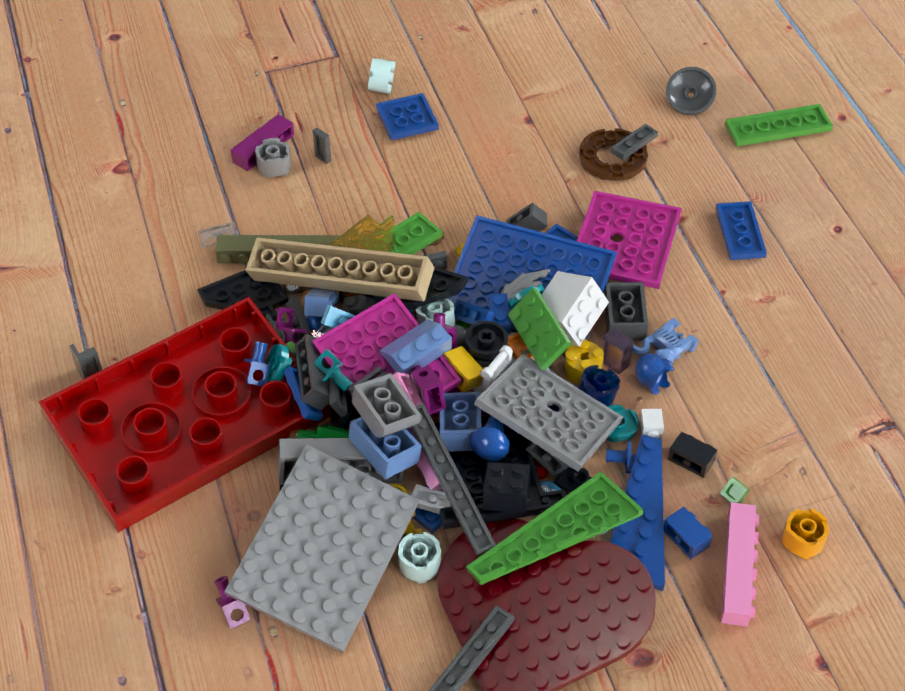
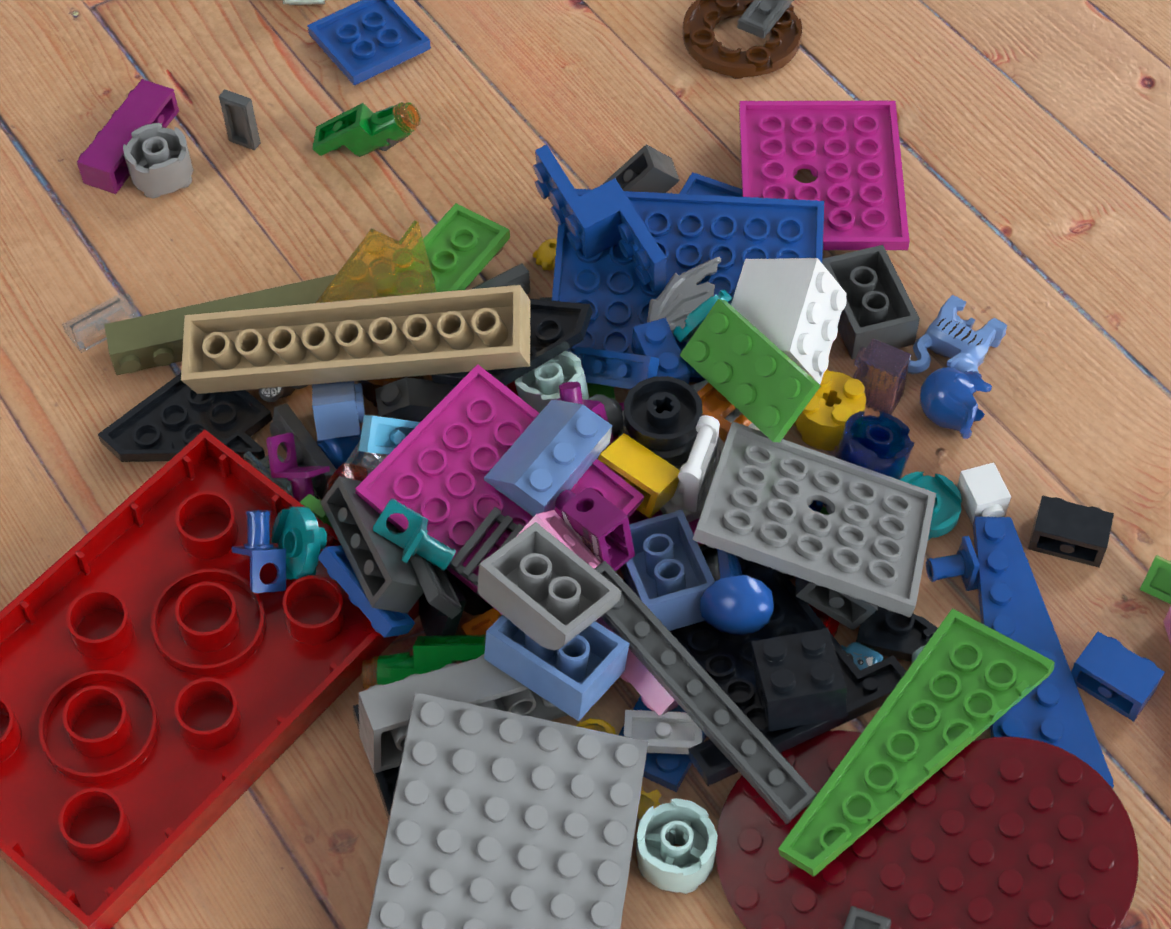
camera: 15 degrees left, 5 degrees up
blue plate [715,201,767,260] -> none
none -> green plate [312,102,421,157]
none -> blue bracket [533,144,666,293]

